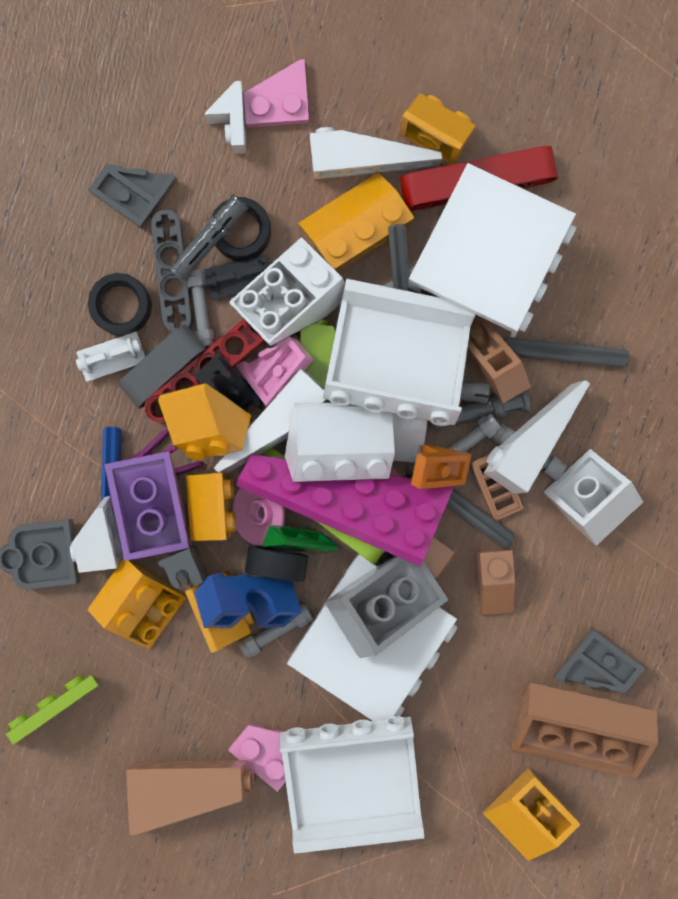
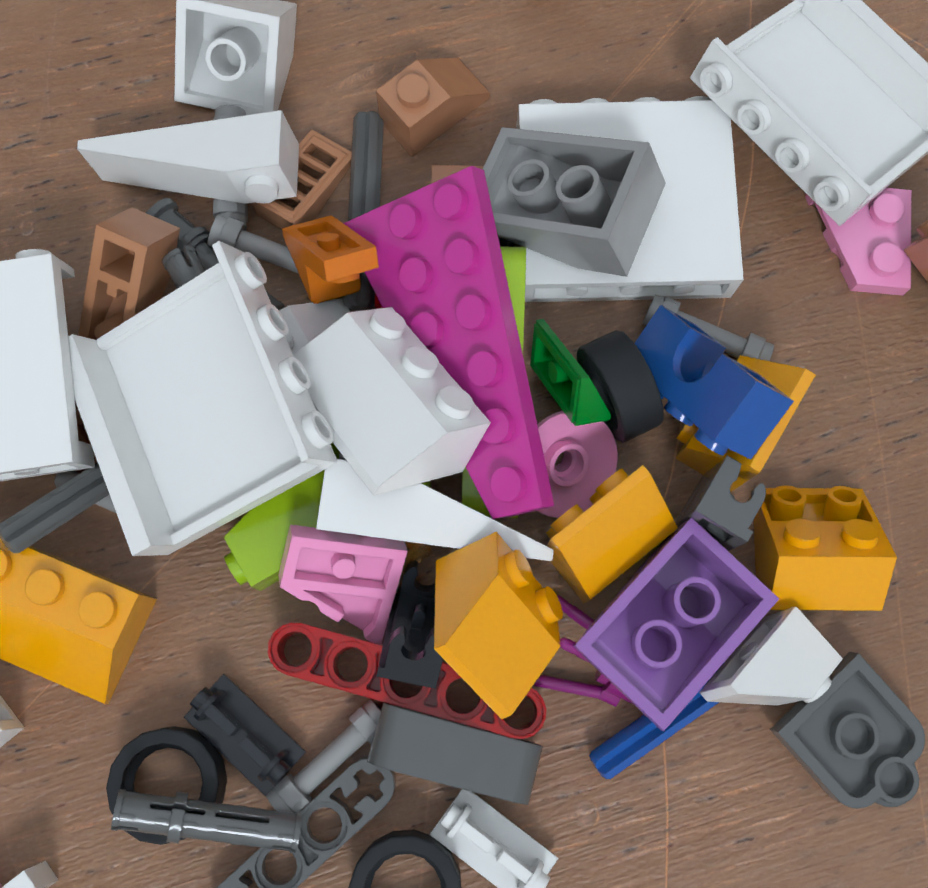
camera: 125 degrees left, 10 degrees down
white slope [229,237,345,346] -> none
dark grey axle [503,337,629,367] -> none

